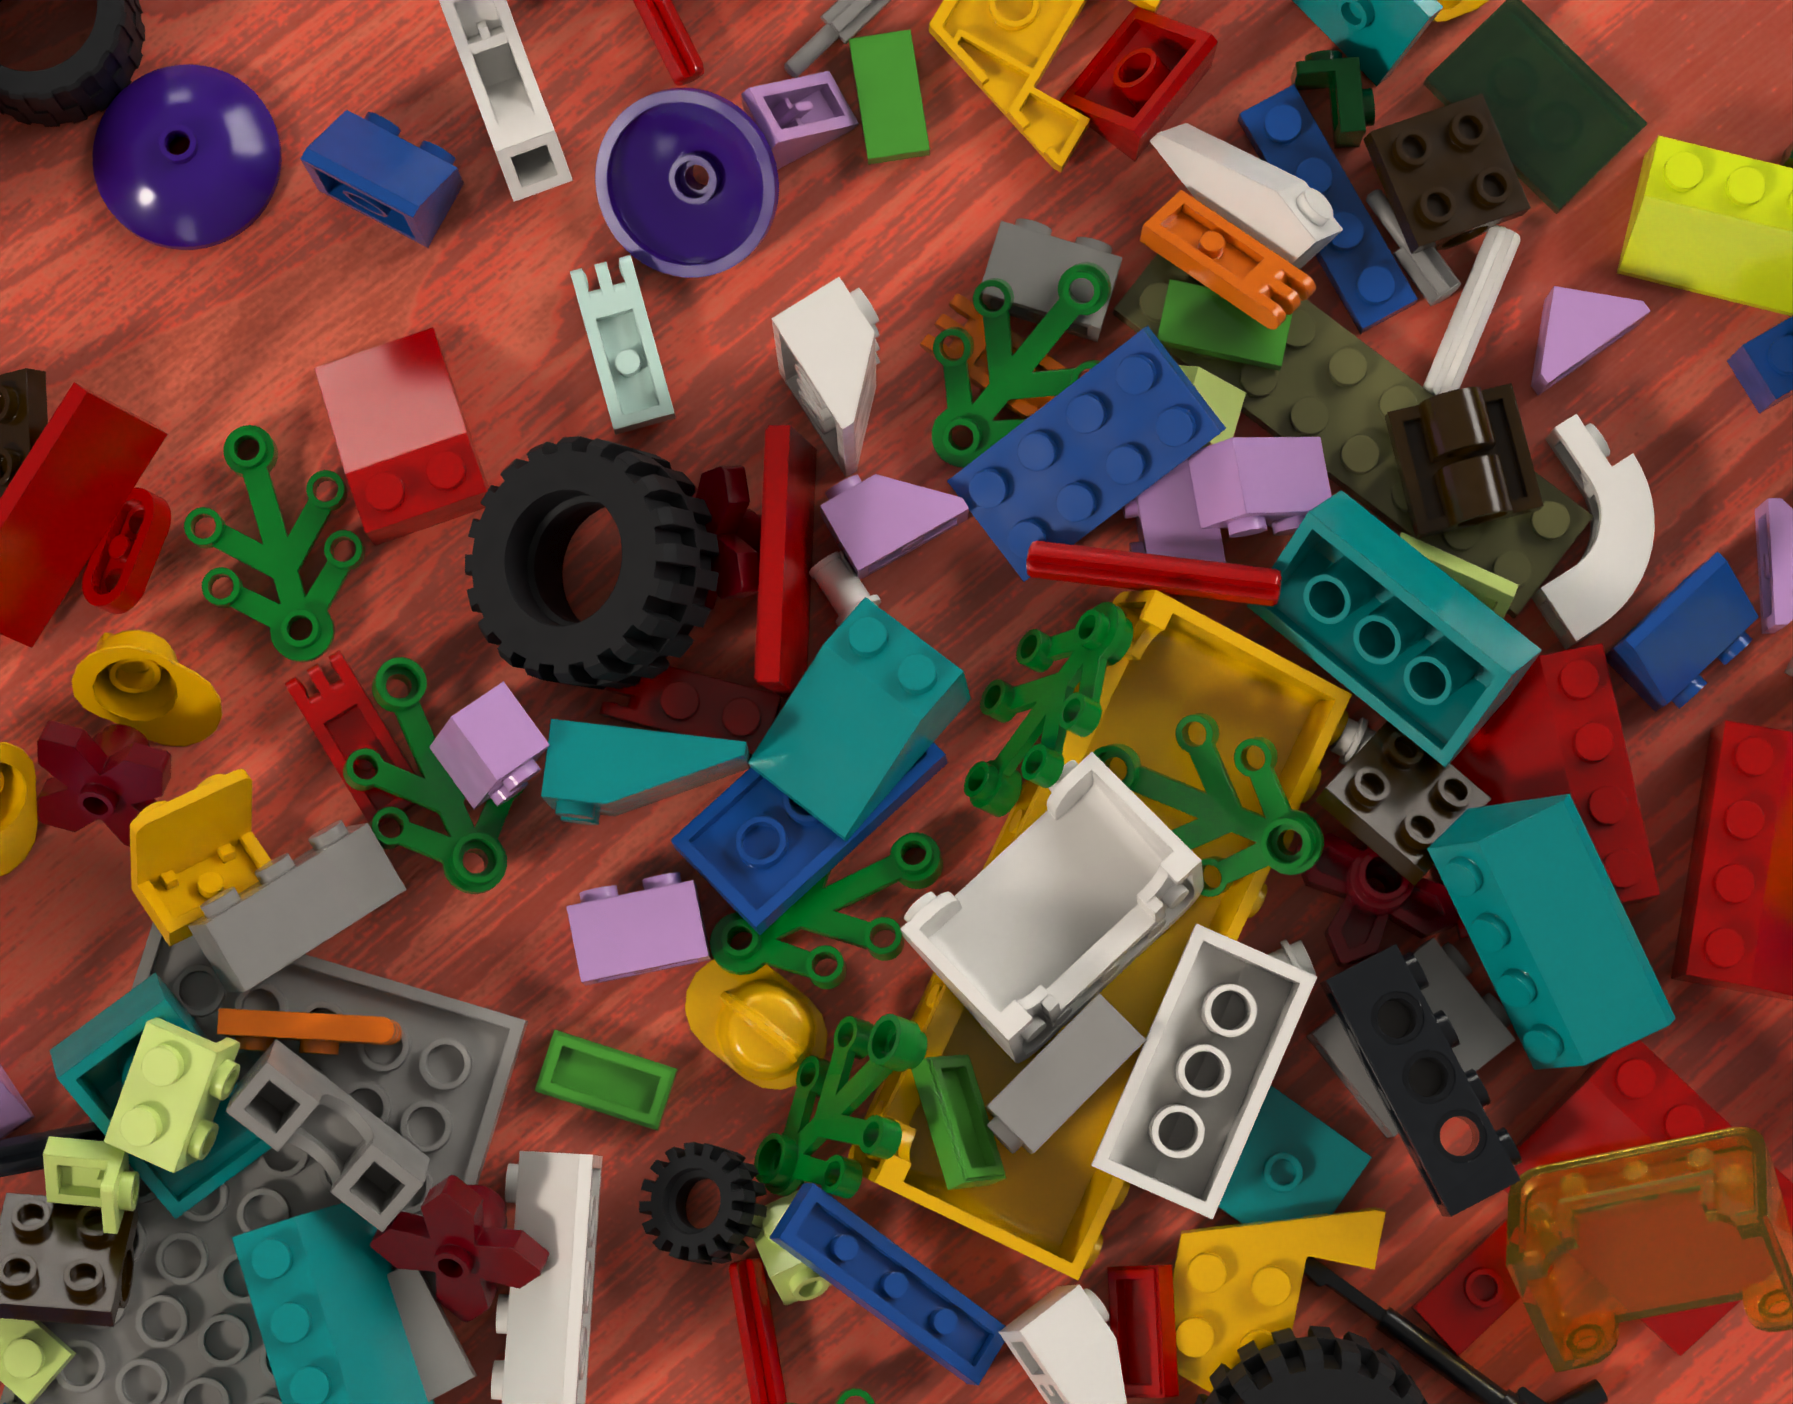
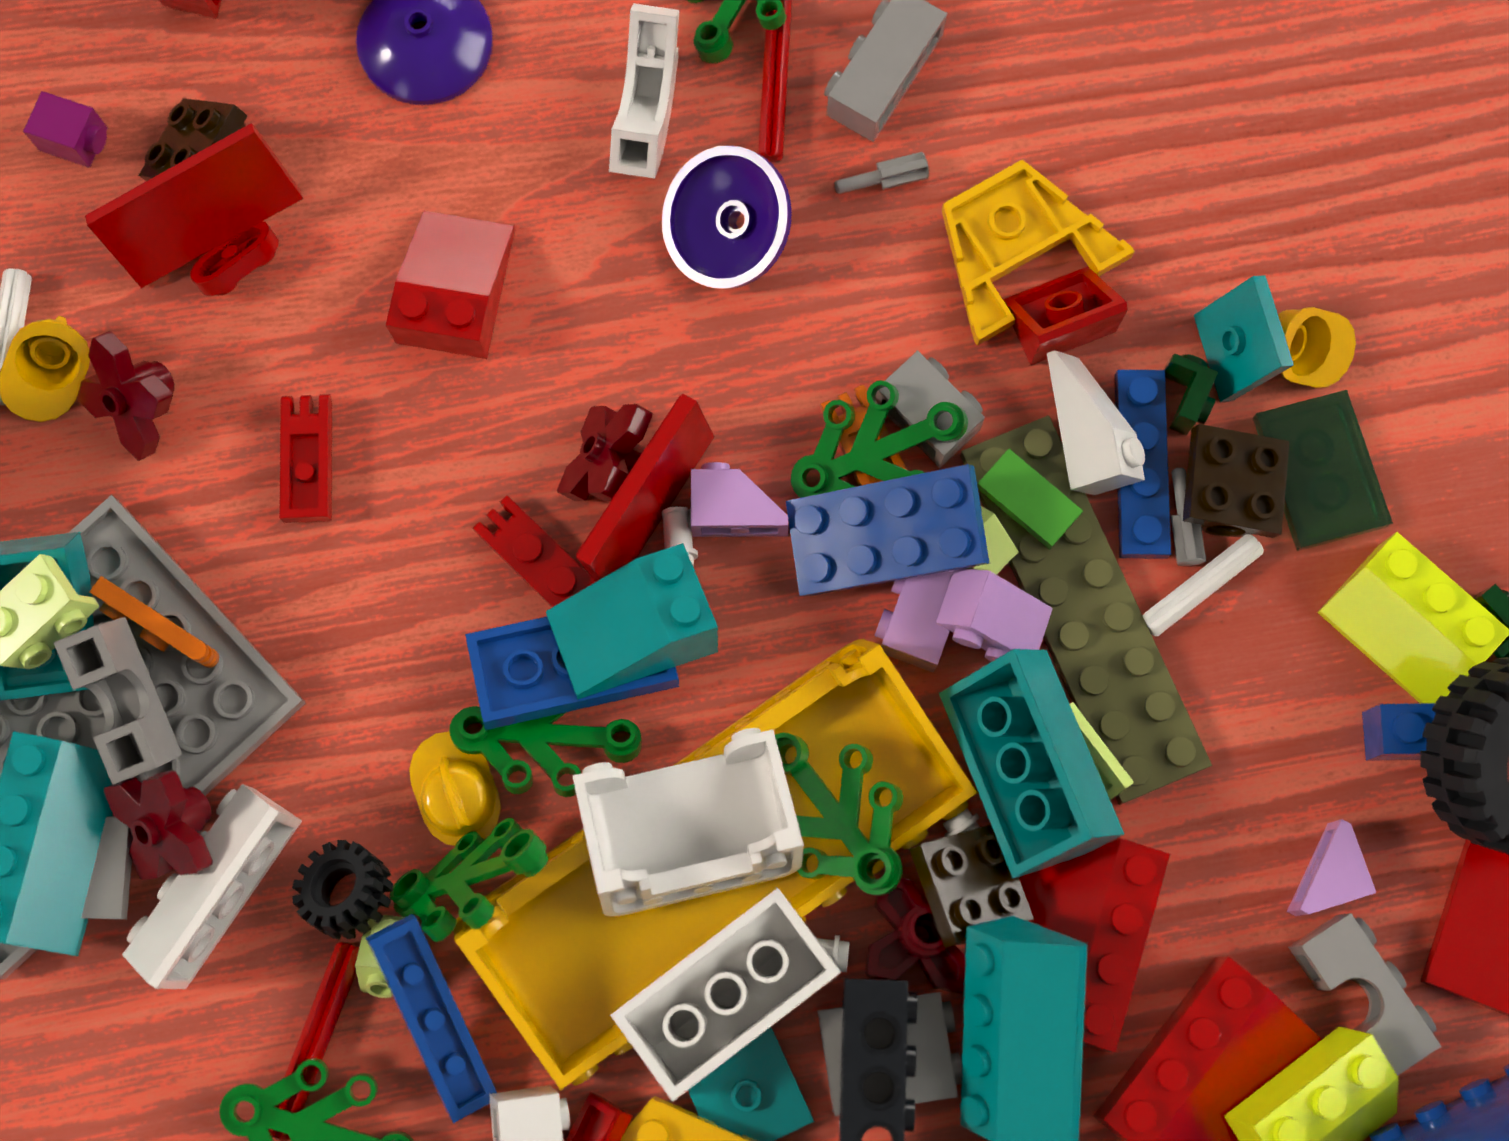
camera: 30 degrees right, 5 degrees down
yellow piece [71,630,222,746] -> none
yellow bracket [130,769,271,947] -> none
green plant [184,425,365,662] -> none
light grey brick [188,820,407,993] -> none
blue slope [300,110,464,248] -> none
green plant [343,657,525,894] -> none
lavender brick [429,681,550,809] -> none
black tyre [465,436,719,690] -> none
bright green tile [535,1030,678,1131] -> none
teal slope [541,719,751,825] -> none
lavender brick [566,872,711,986] -> none
light aqua hinge [570,255,676,435] -> none
lavender slope [741,71,859,170] -> none
white slope [771,277,880,477] -> none
bright green tile [849,29,930,165] -> none
bright green tile [911,1054,1006,1190] -> none
green plant [964,602,1134,817] -> none
light grey brick [985,993,1146,1154] -> none
red axle [1026,541,1282,606] -> none
orange hinge [1139,190,1316,330] -> none
dark brown plate [1385,383,1544,539] -> none
lavender slope [1531,286,1650,396] -> none
white arch [1531,413,1655,650] -> none
blue slope [1605,551,1759,712] -> none

